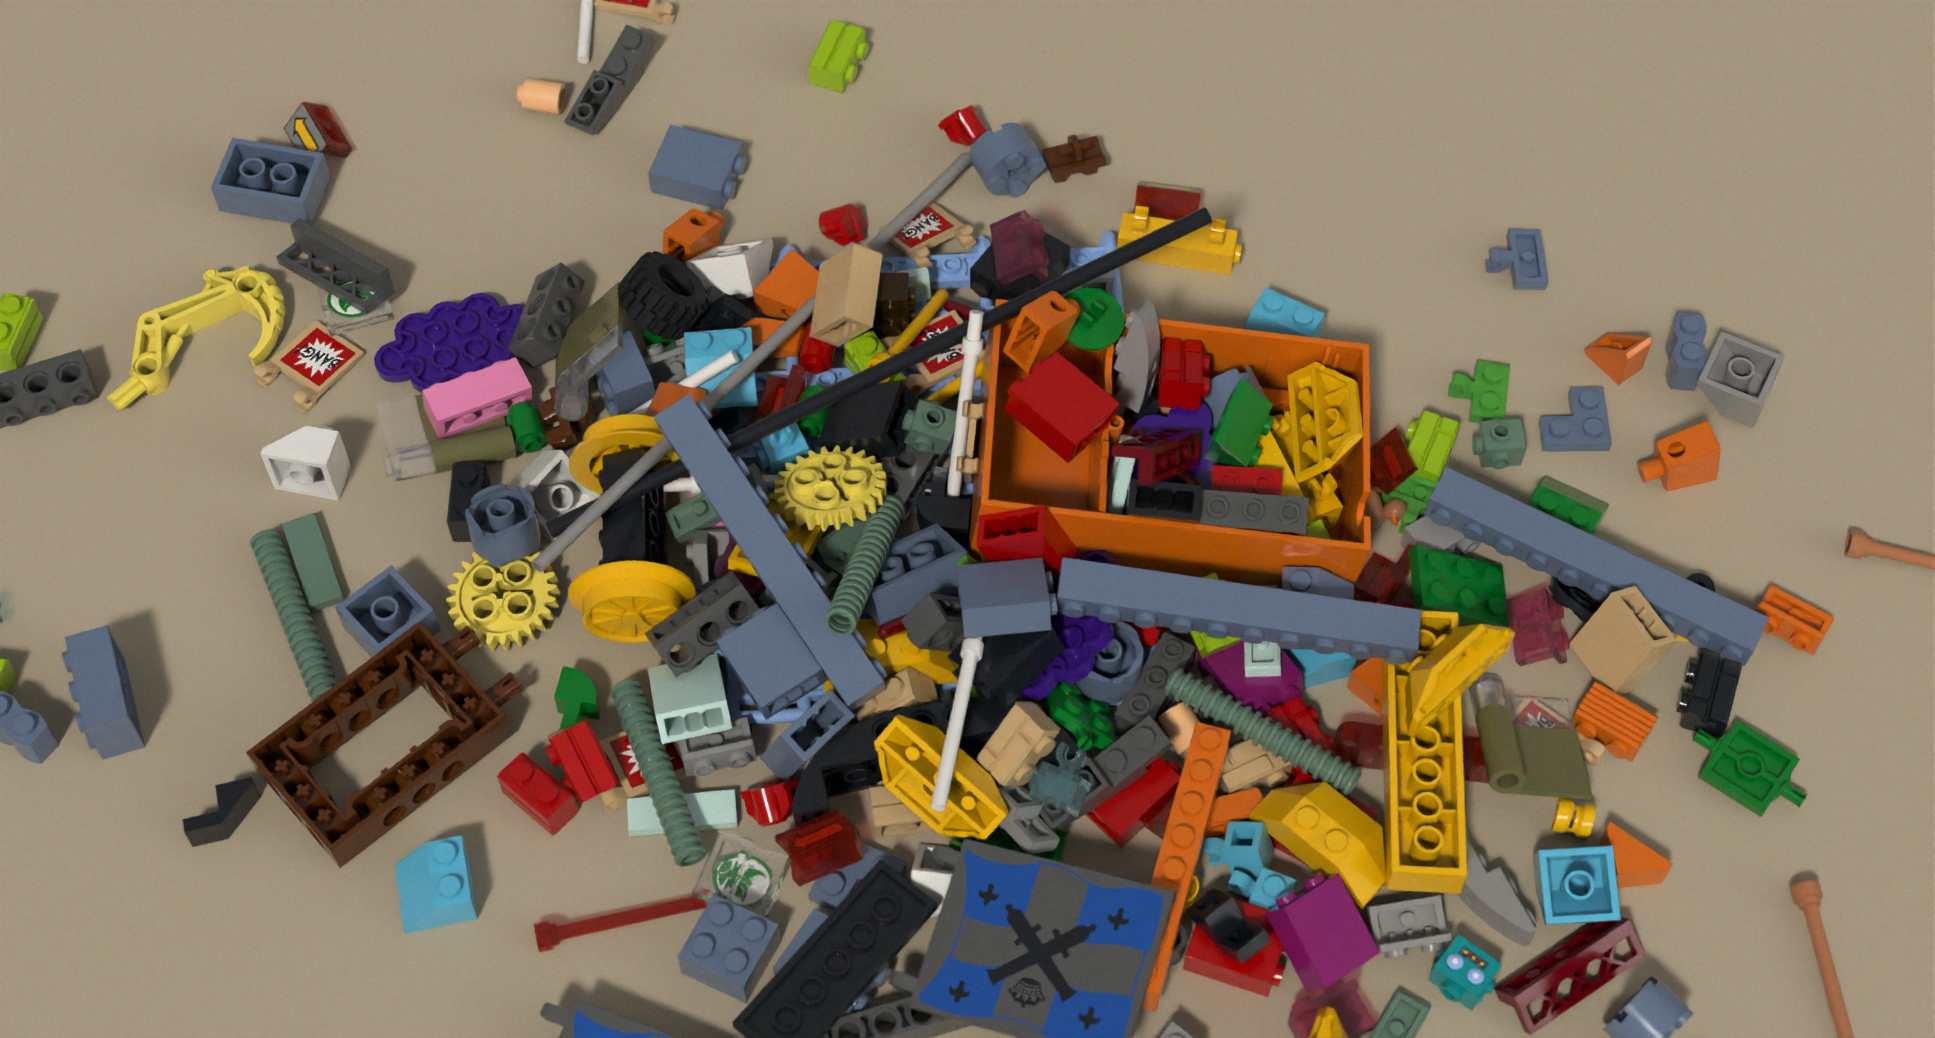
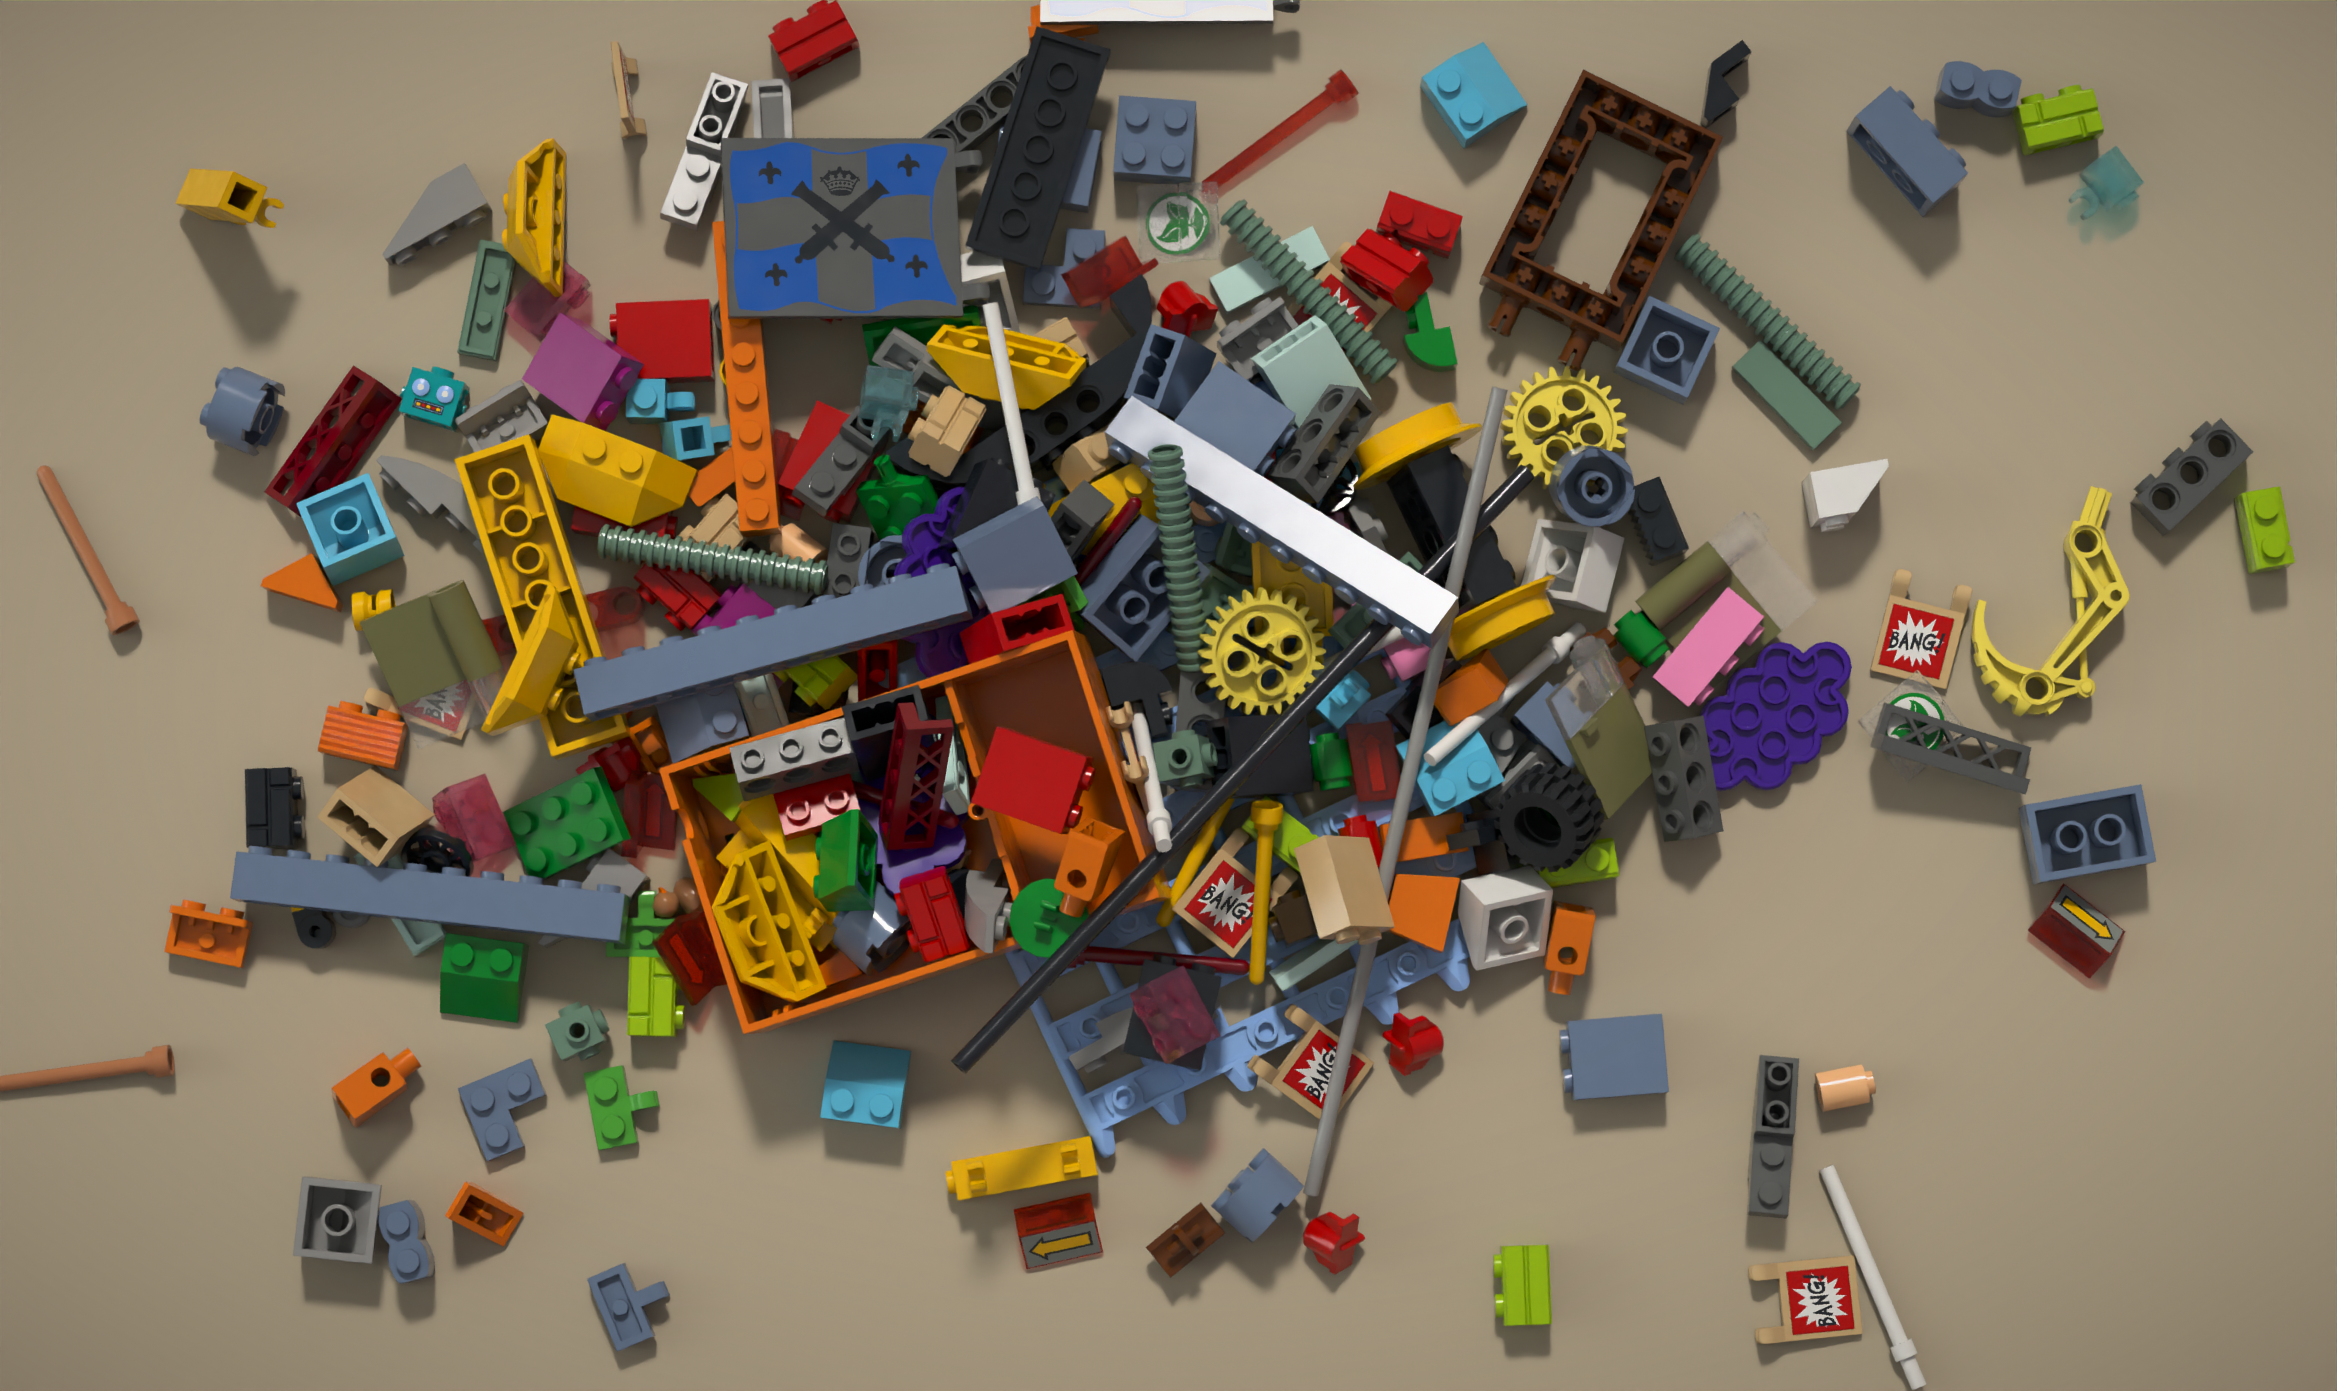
camera: 160 degrees right, 25 degrees up
black slope [1185,888,1271,963] -> none
green plate [1692,720,1807,817] -> none

